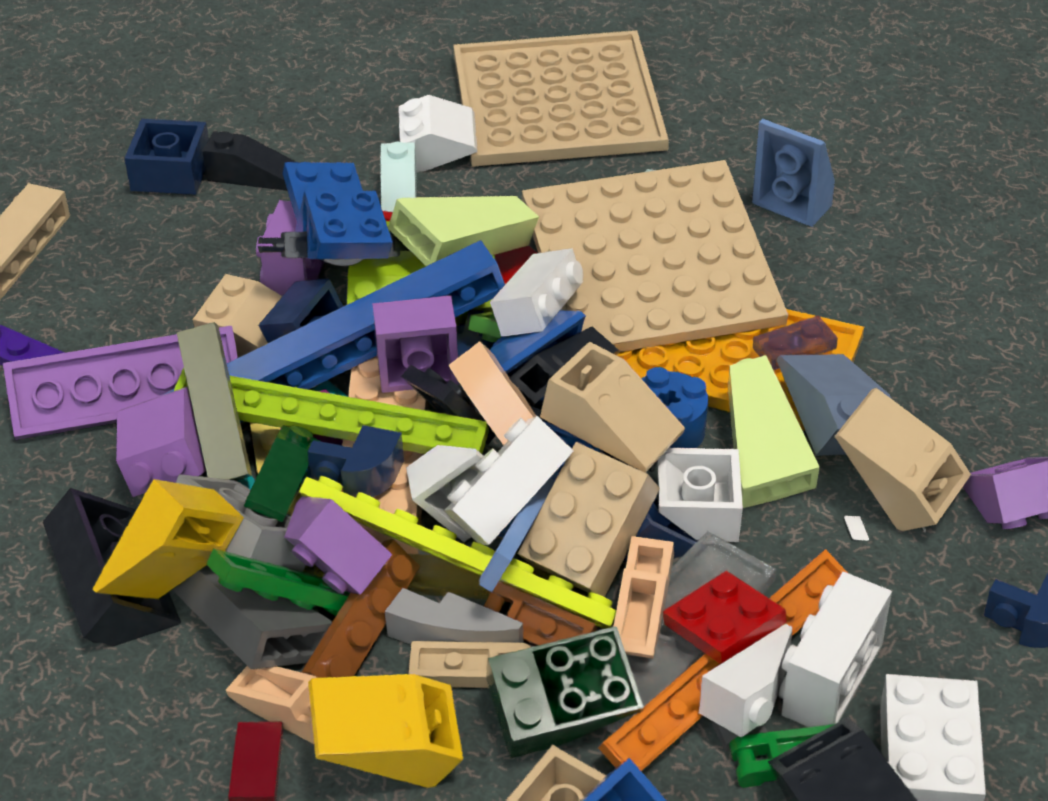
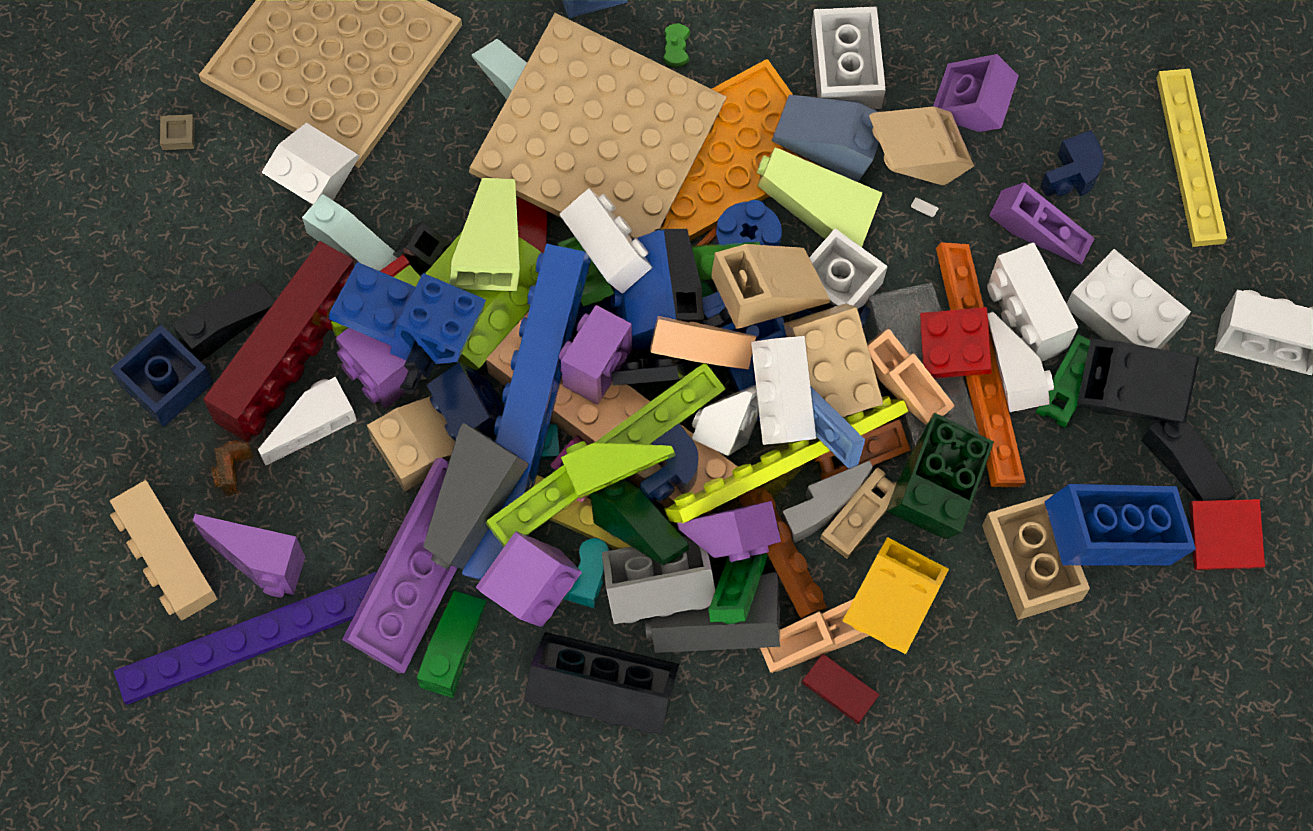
camera: 55 degrees left, 25 degrees up
yellow slope [93,479,244,599] -> none
tile [177,322,252,481] -> none
plate [753,315,838,370] -> none
none -> dark tan plate [160,114,195,150]
none -> medium lavender slope [193,514,305,598]
none -> dark red brick [203,241,355,442]
none -> clear orange bracket [212,440,254,496]
none -> white slope [258,377,357,465]
none -> green slope [417,591,487,698]
none -> dark grey slope [423,423,529,570]
none -> lime slope [561,441,676,499]
none -> bright green piece [663,23,691,68]
none -> white brick [811,7,886,109]
none -> medium lavender slope [989,182,1094,265]

